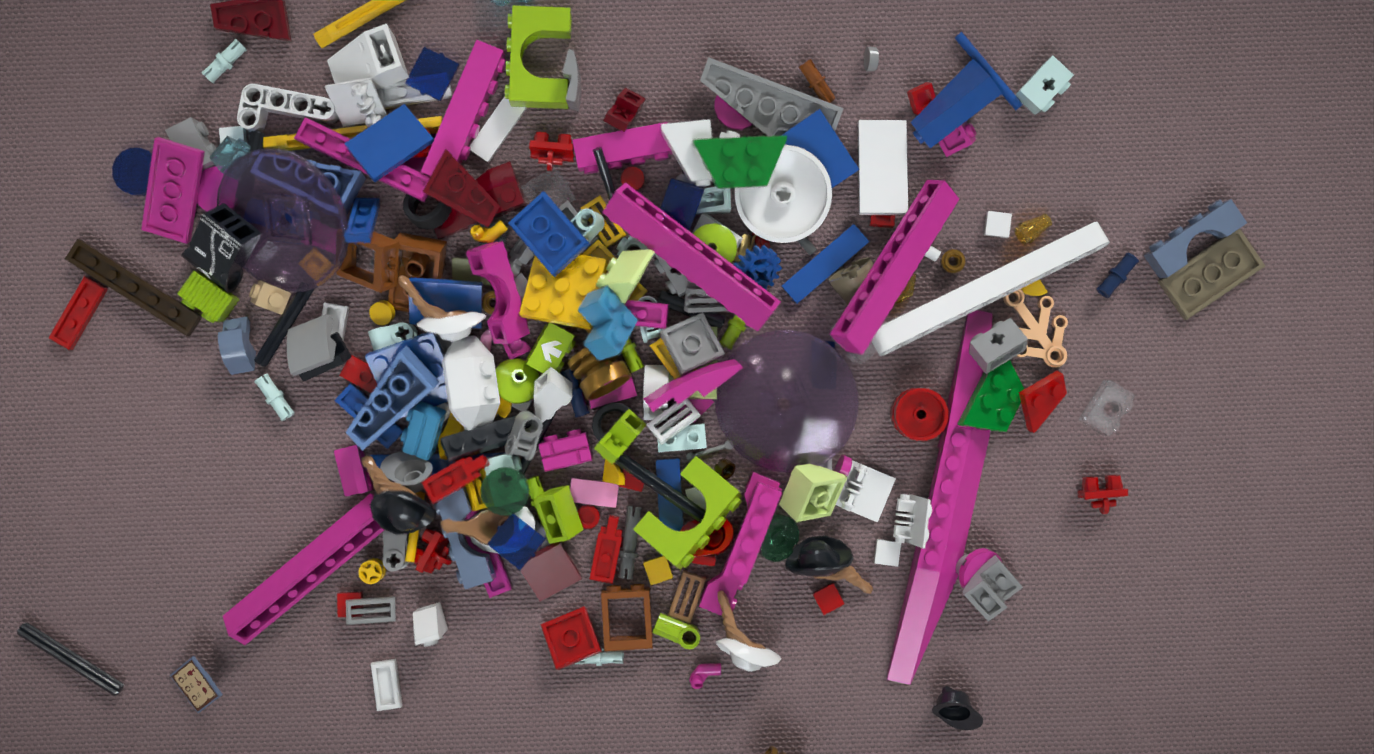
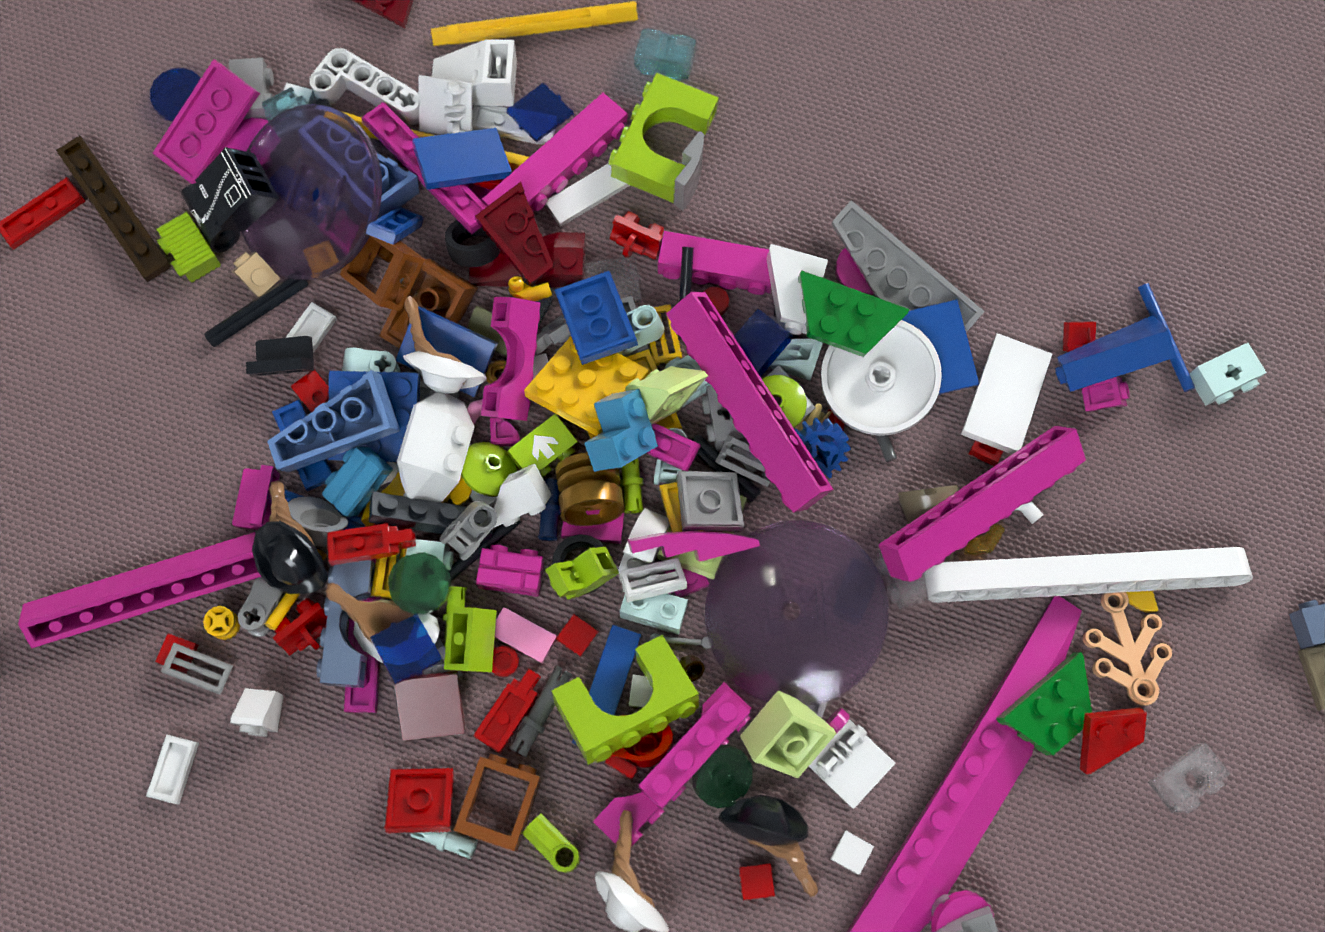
camera: 20 degrees right, 15 degrees down
light aqua pin [201,38,247,84] -> none
sand blue brick [218,316,256,375] -> none
light aqua pin [254,373,295,421] -> none
light grey slope [287,314,336,376] -> none
yellow tile [369,300,395,325] -> none
yellow tile [602,459,625,485] -> none
dark red slope [603,88,646,132] -> none
black axle [614,453,706,523] -> none
yellow tile [643,555,673,585] -> none
medium nougat tile [668,570,706,623] -> none
dark pink arm [689,663,721,689] -> none
lime pin [719,315,746,350] -> none
blue tile [781,224,869,304] -> none
dark orange axle [798,59,835,103] -> none
light grey tile [864,47,879,71] -> none
red wheel [890,388,949,441] -> none
white hinge [893,494,932,548] -> none
pearl gold plate [941,249,965,273] -> none
light grey brick [969,318,1028,374] -> none
white tile [984,211,1012,238] -> none
clear yellow cone [1014,213,1052,244] -> none
red hips [1078,475,1128,514] -> none
dark blue pin [1096,253,1139,298] -> none

